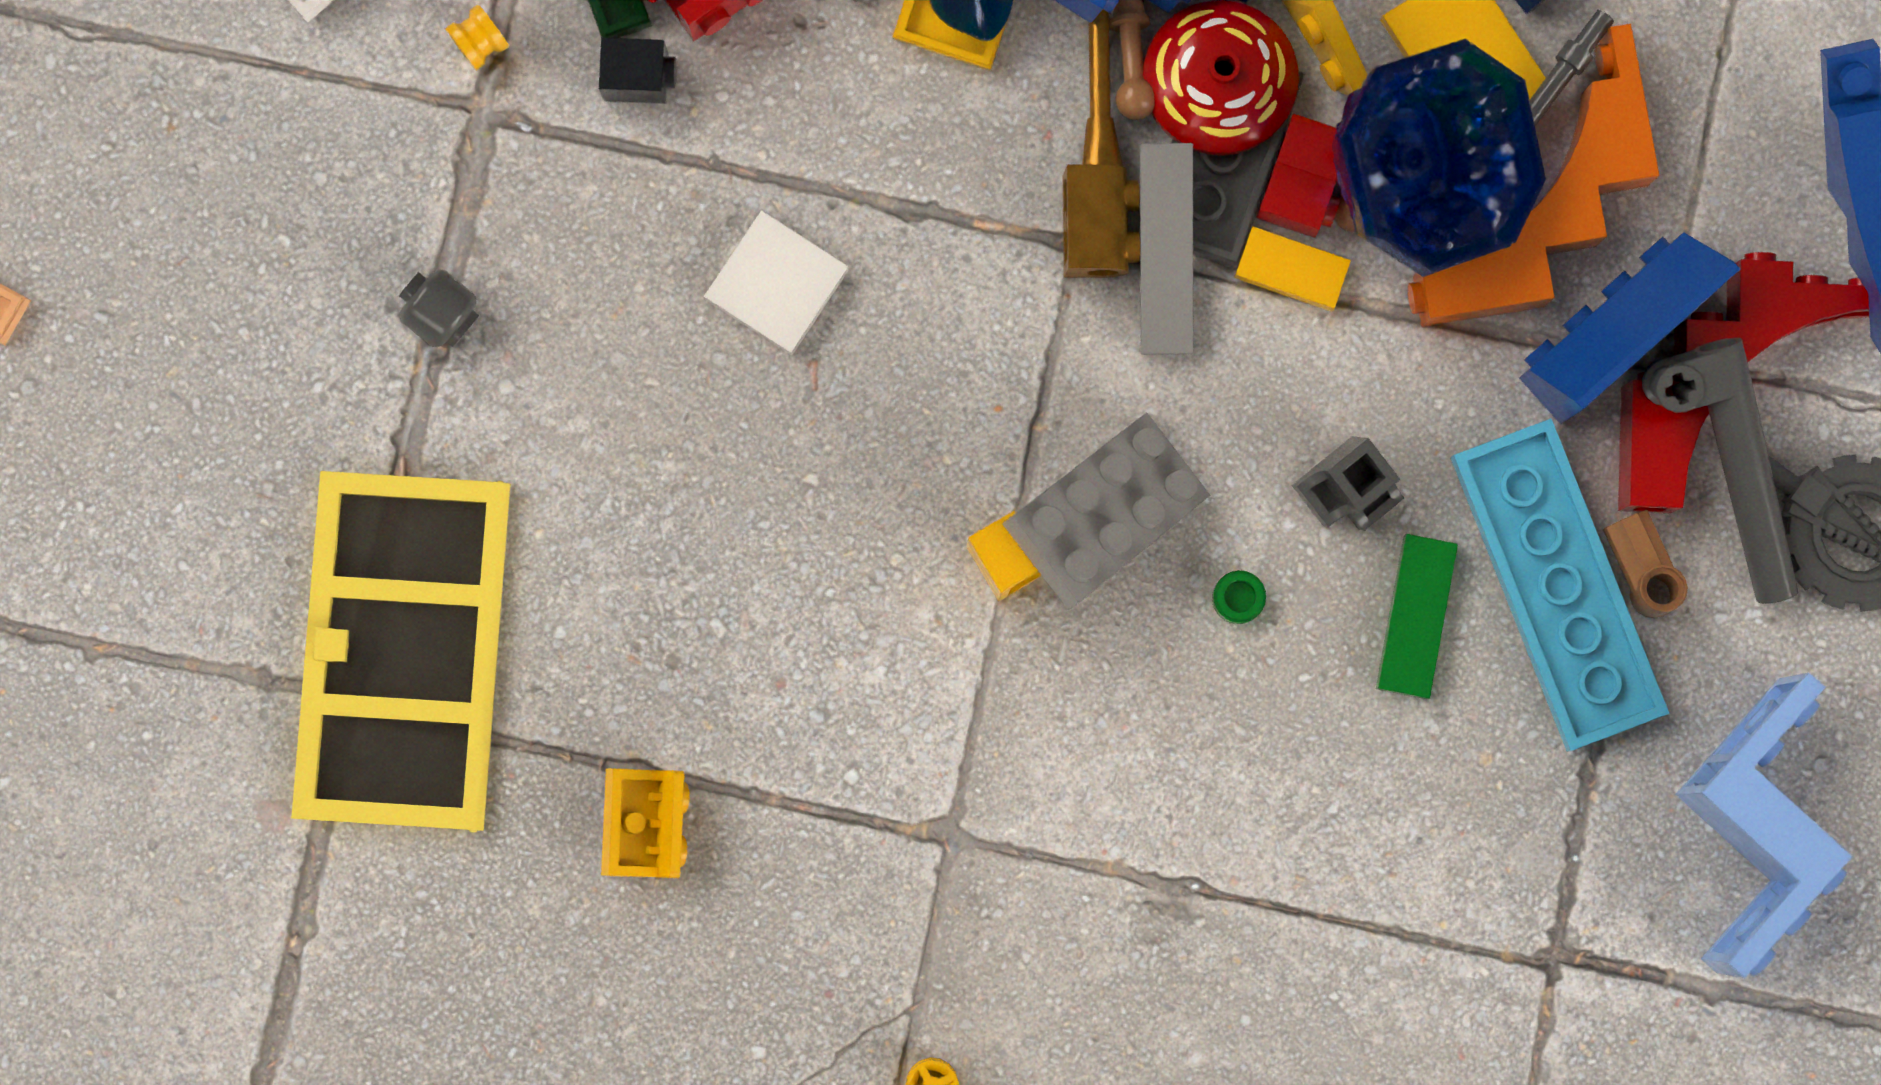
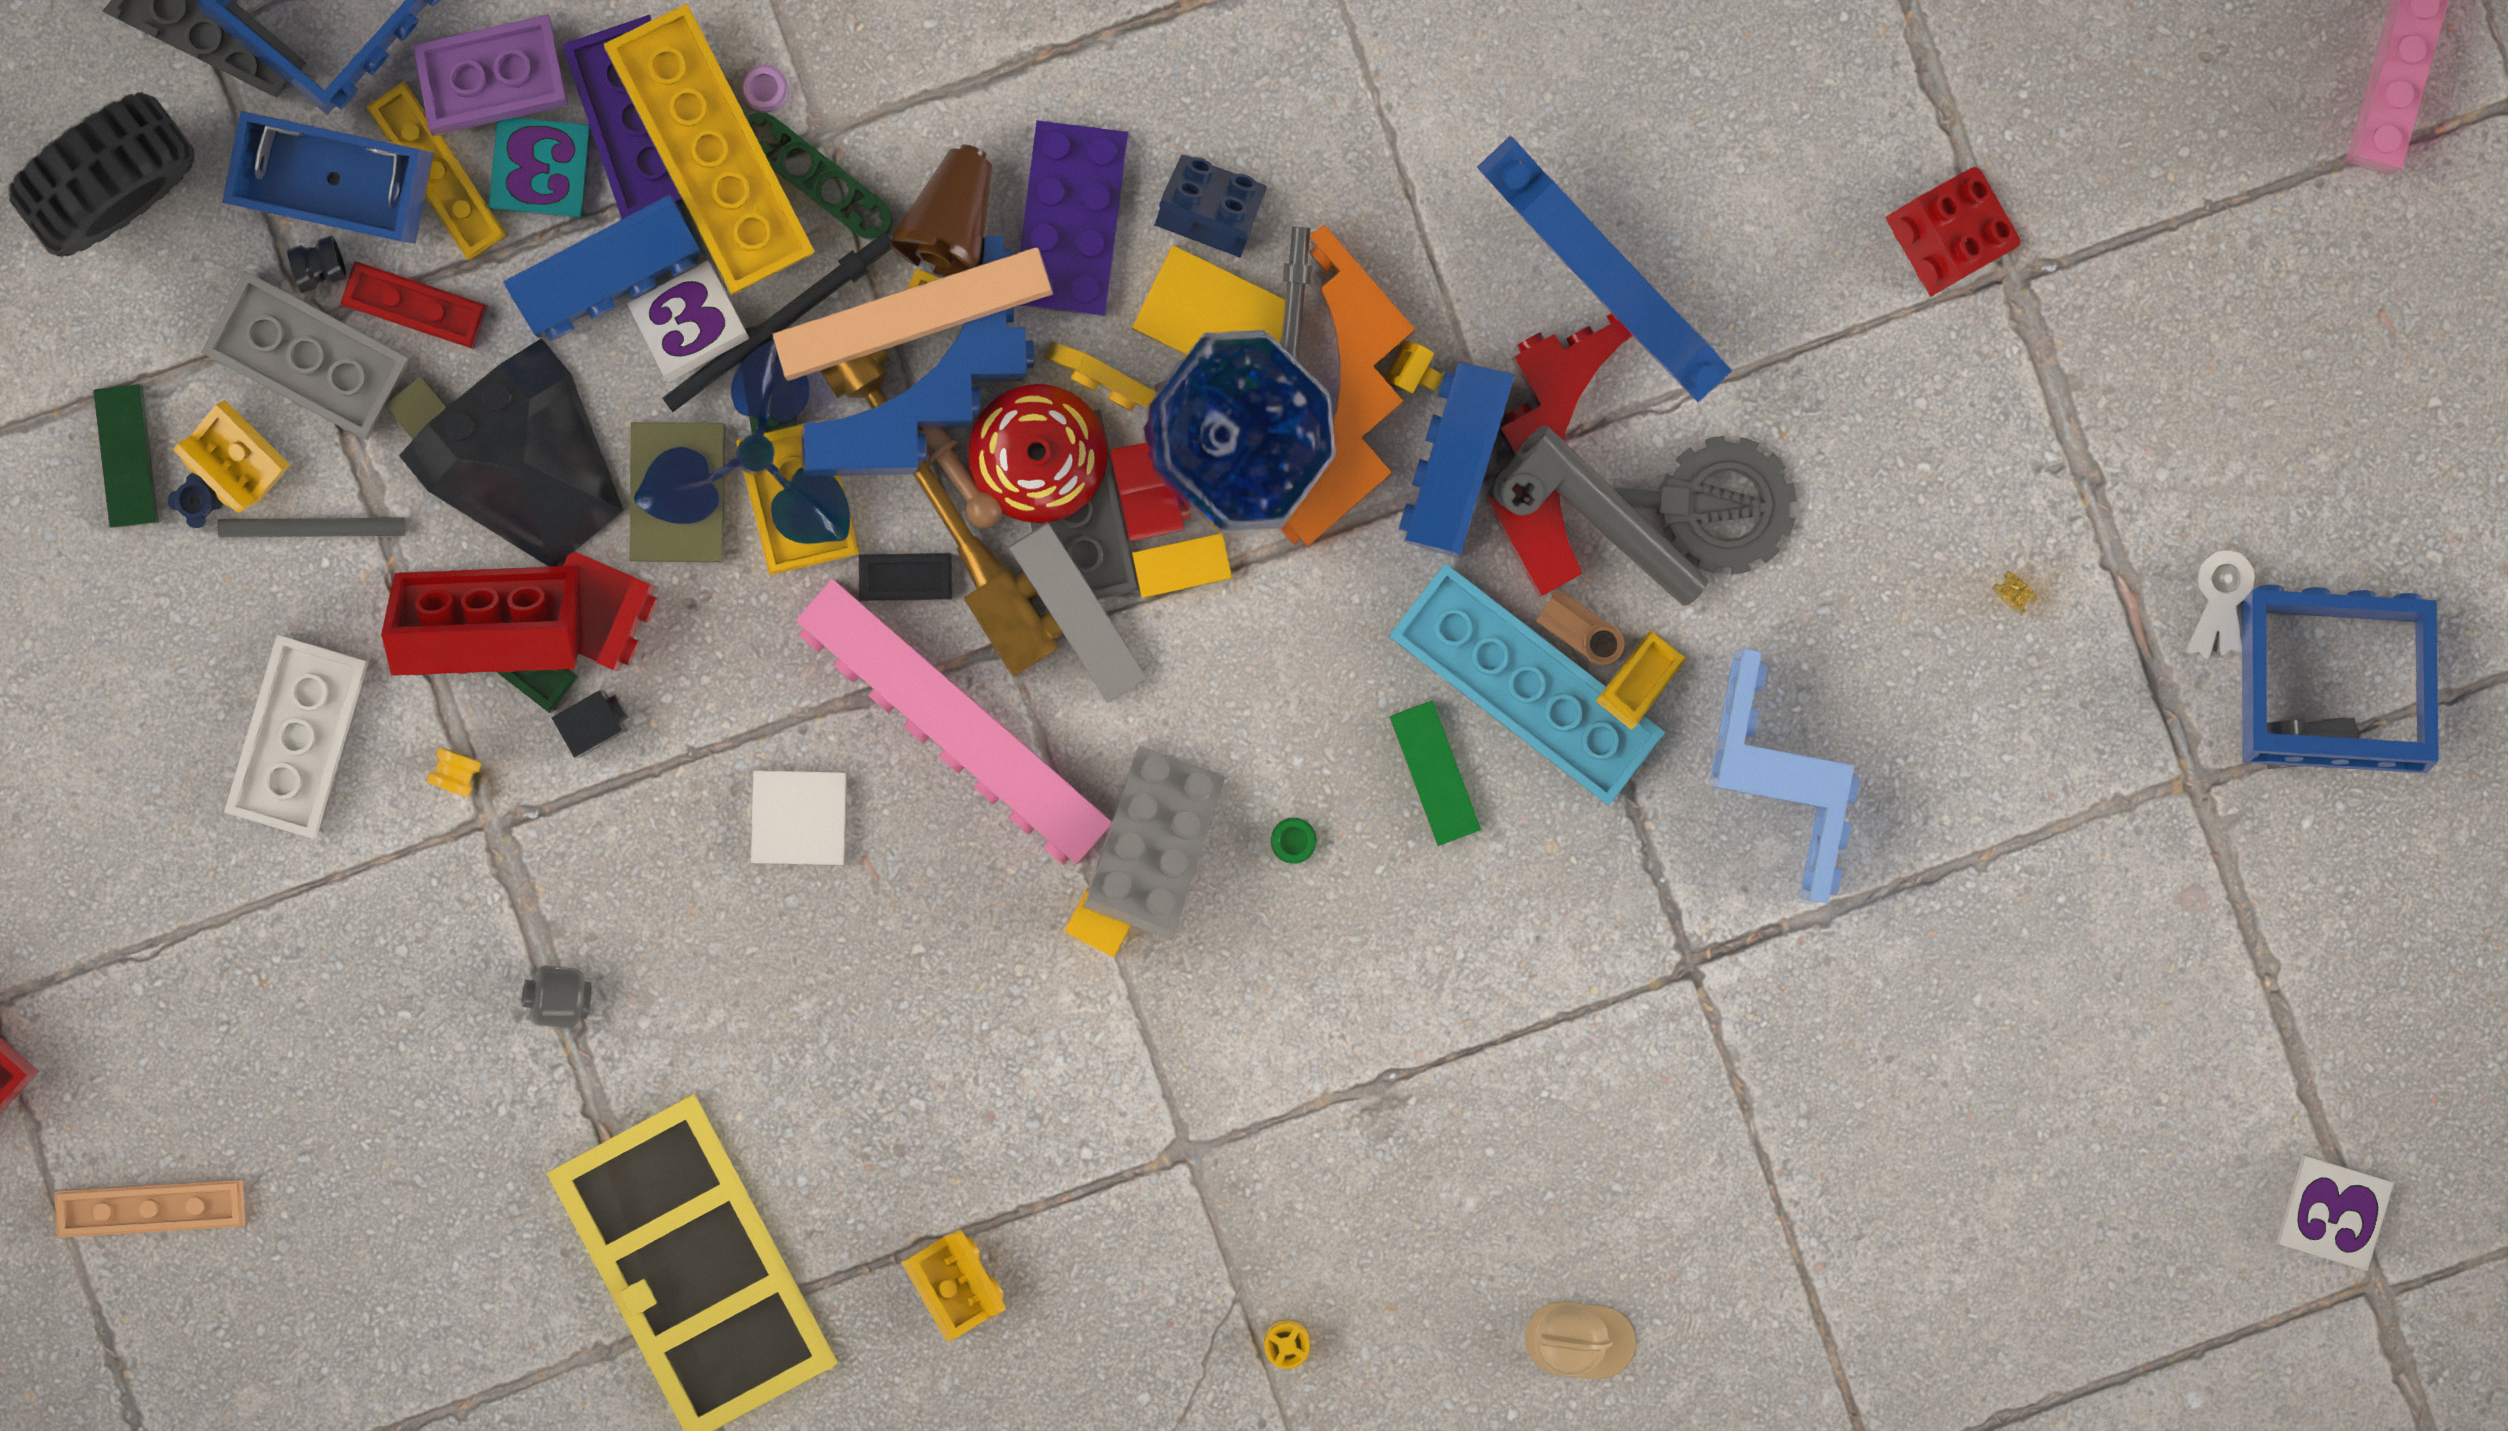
camera: 30 degrees left, 5 degrees up
dark grey brick [1291,436,1404,531] -> none
none -> bright pink brick [795,579,1112,865]
none -> black tile [858,553,953,601]
none -> yellow tile [1384,341,1444,394]
none -> yellow tile [1596,630,1687,730]

